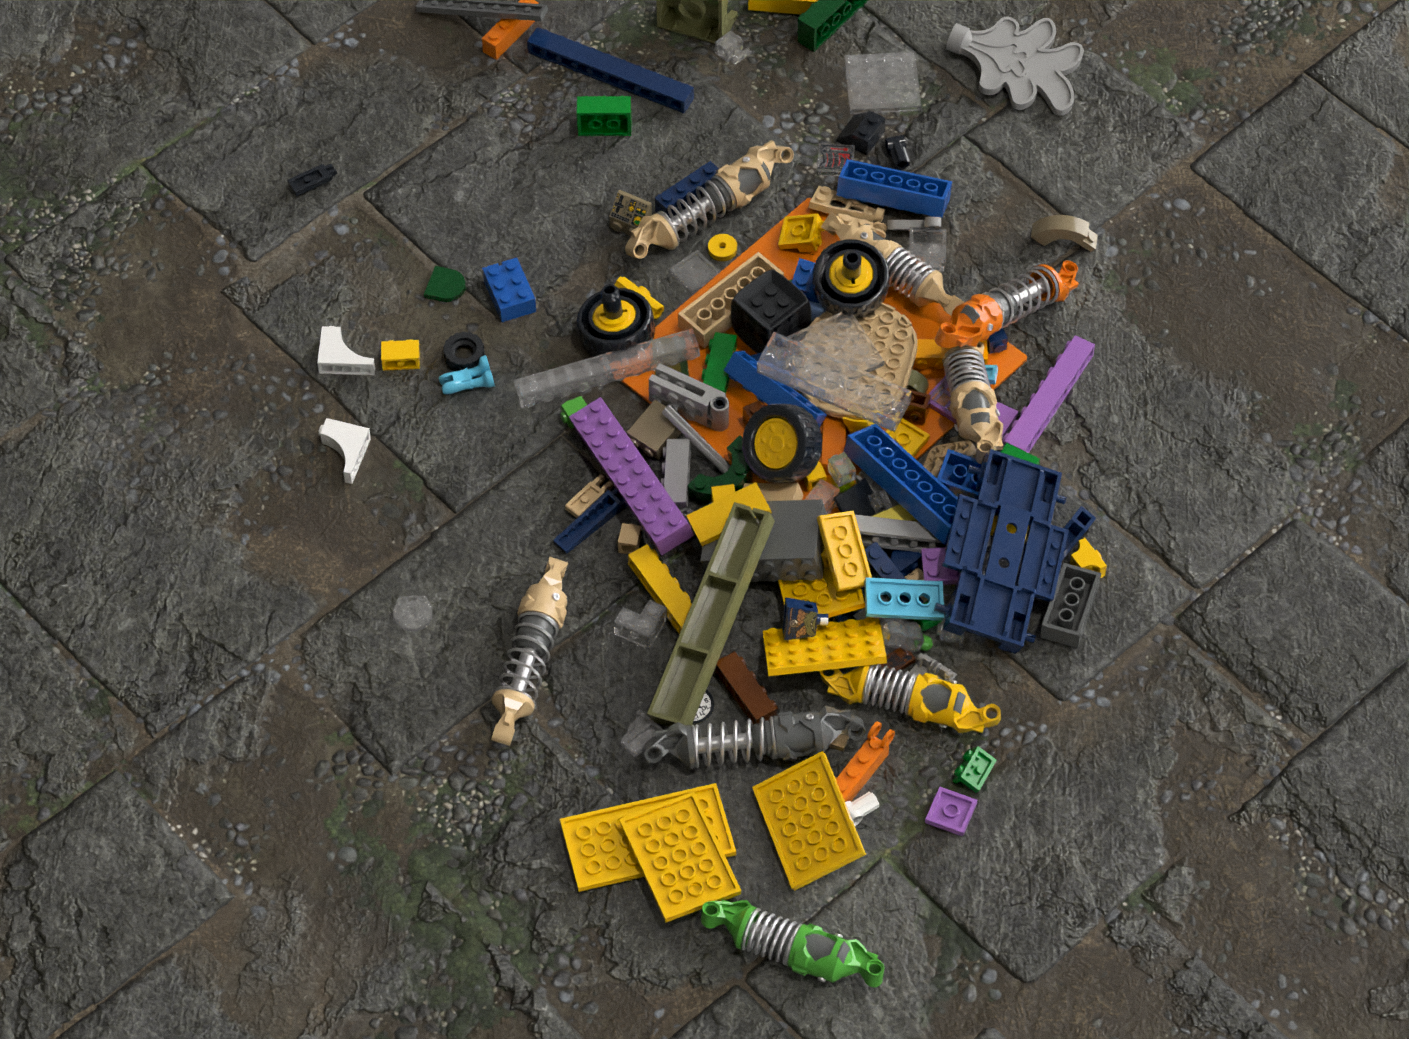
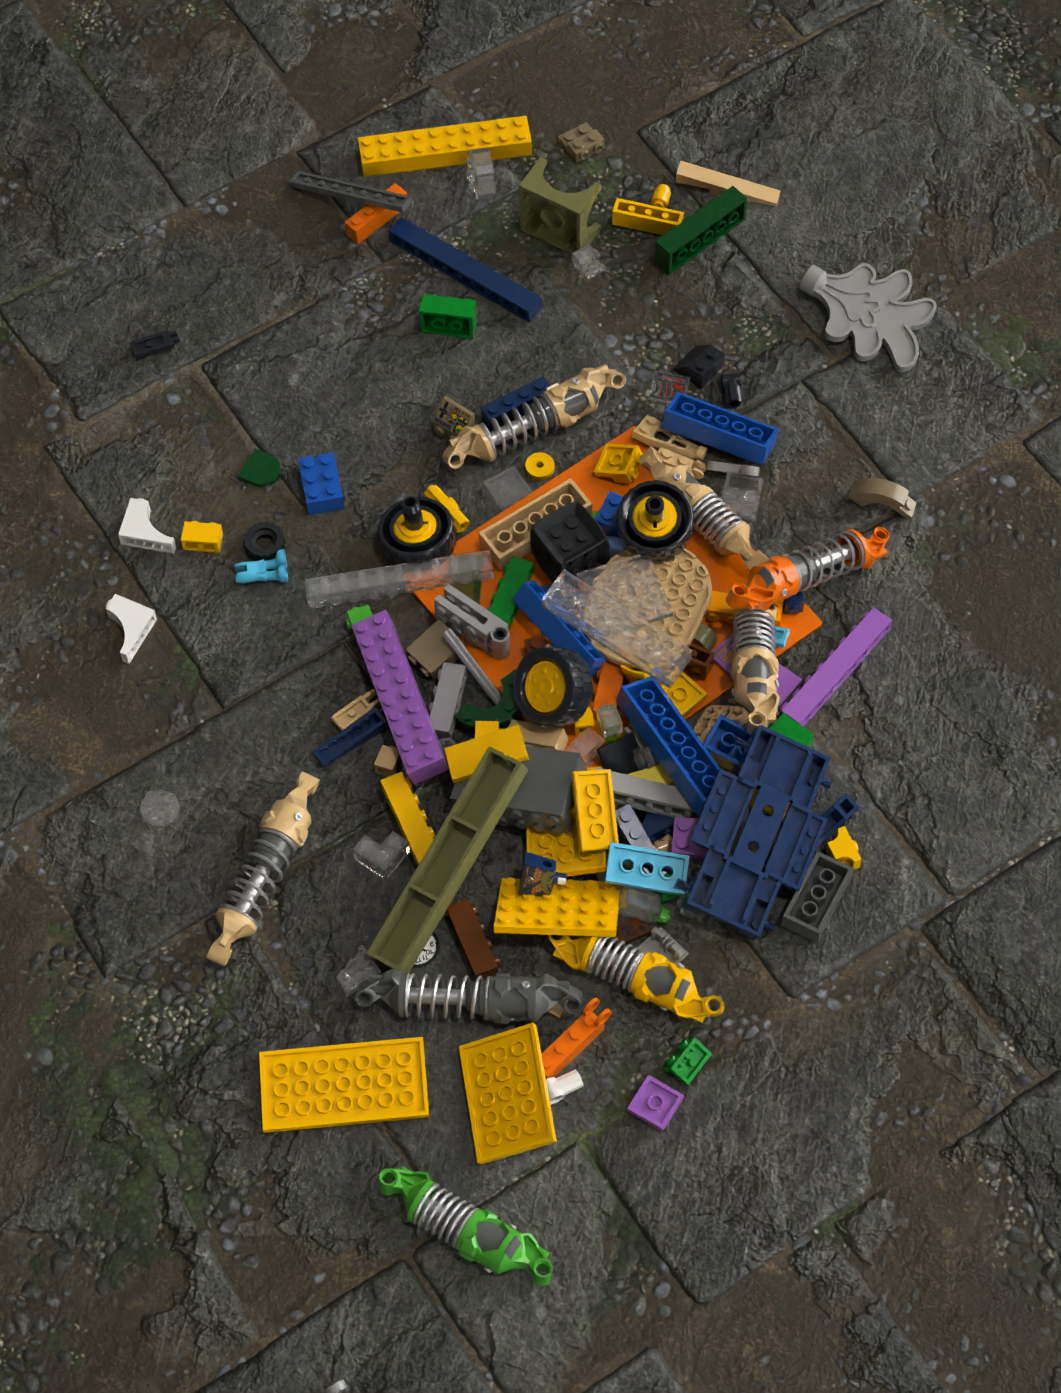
camera: 10 degrees right, 5 degrees up
yellow plate [619,792,741,923] -> none
clear plate [844,52,921,114] -> none

